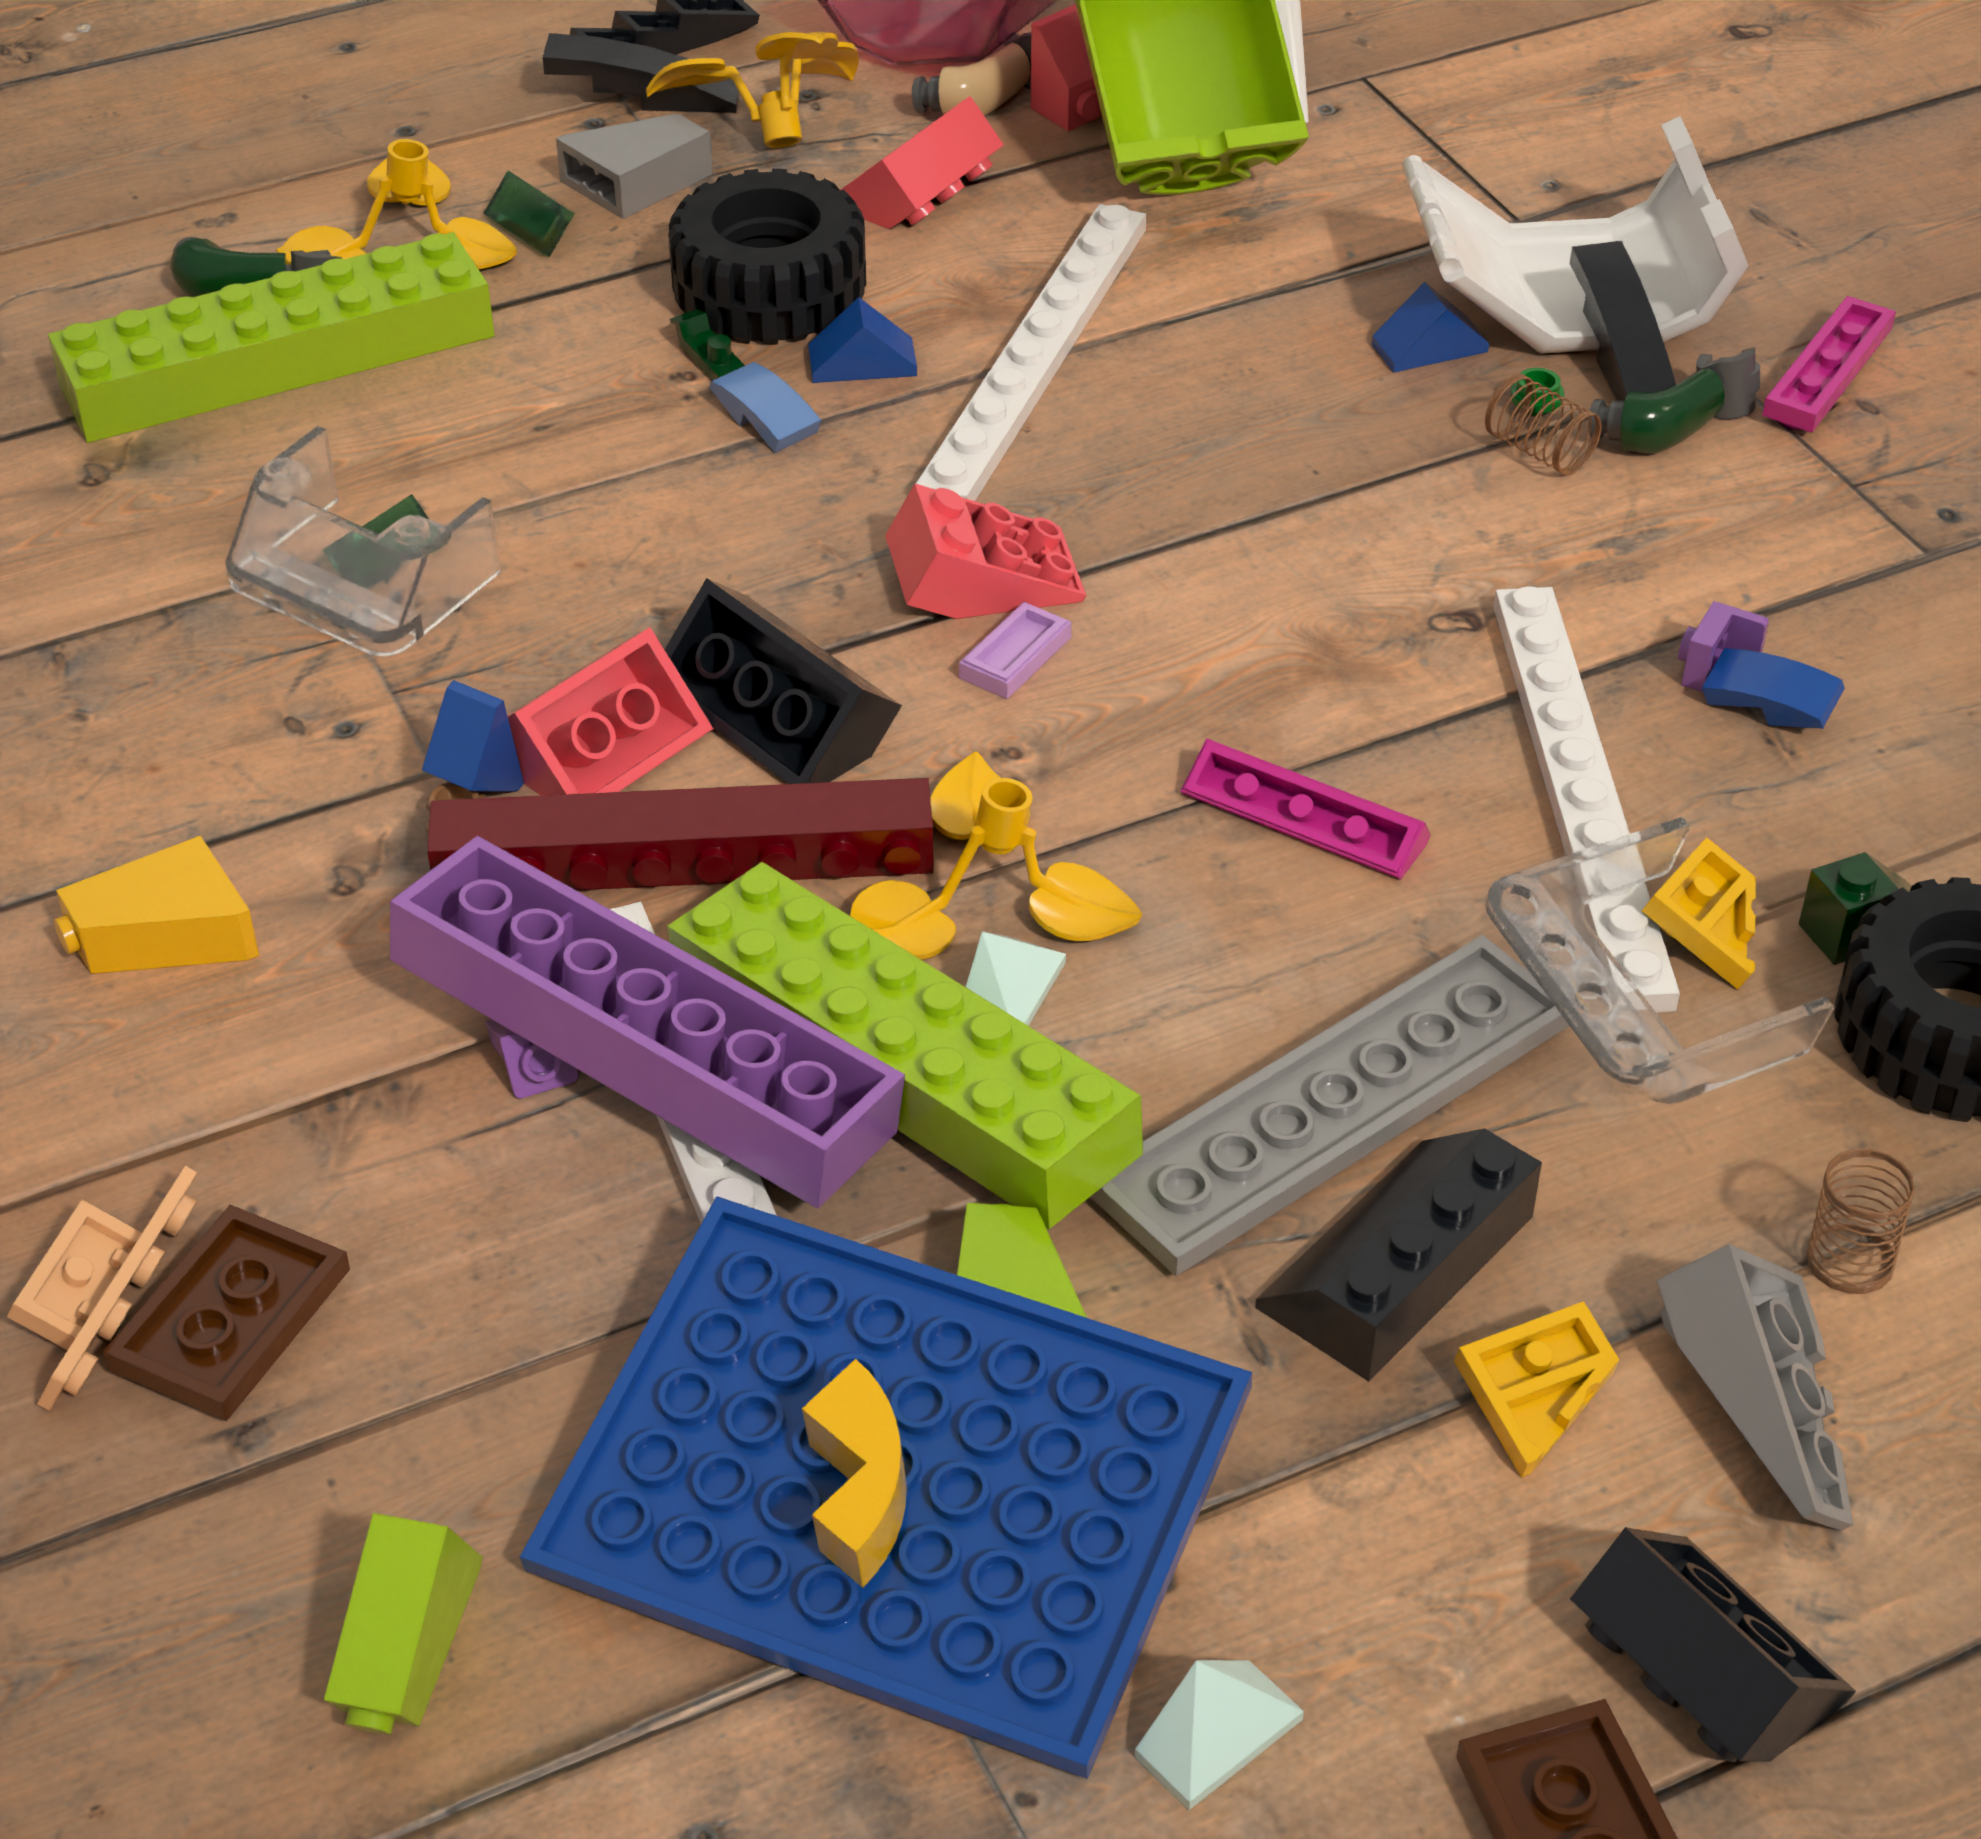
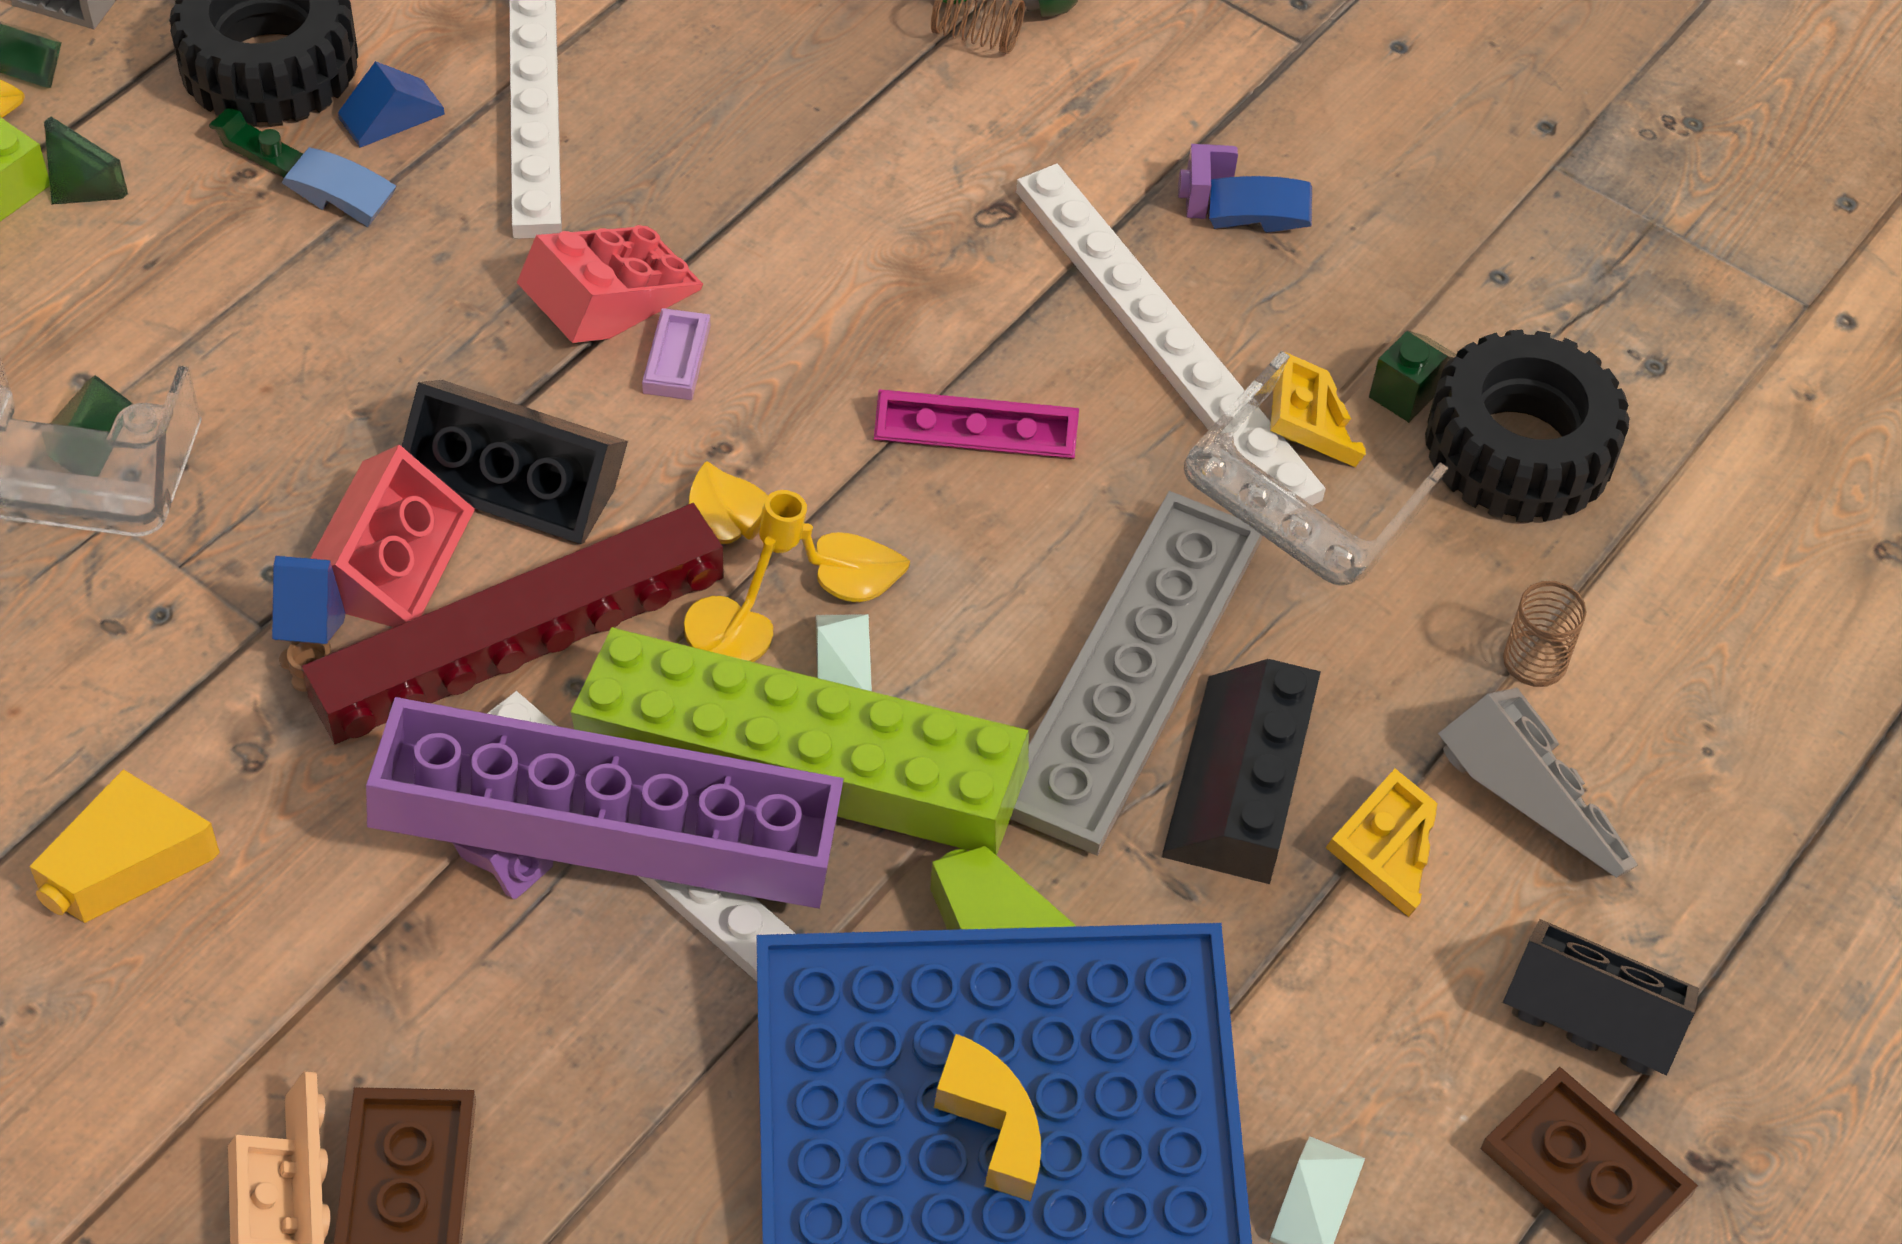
camera: 30 degrees left, 10 degrees up
none -> clear green slope [44,116,128,205]

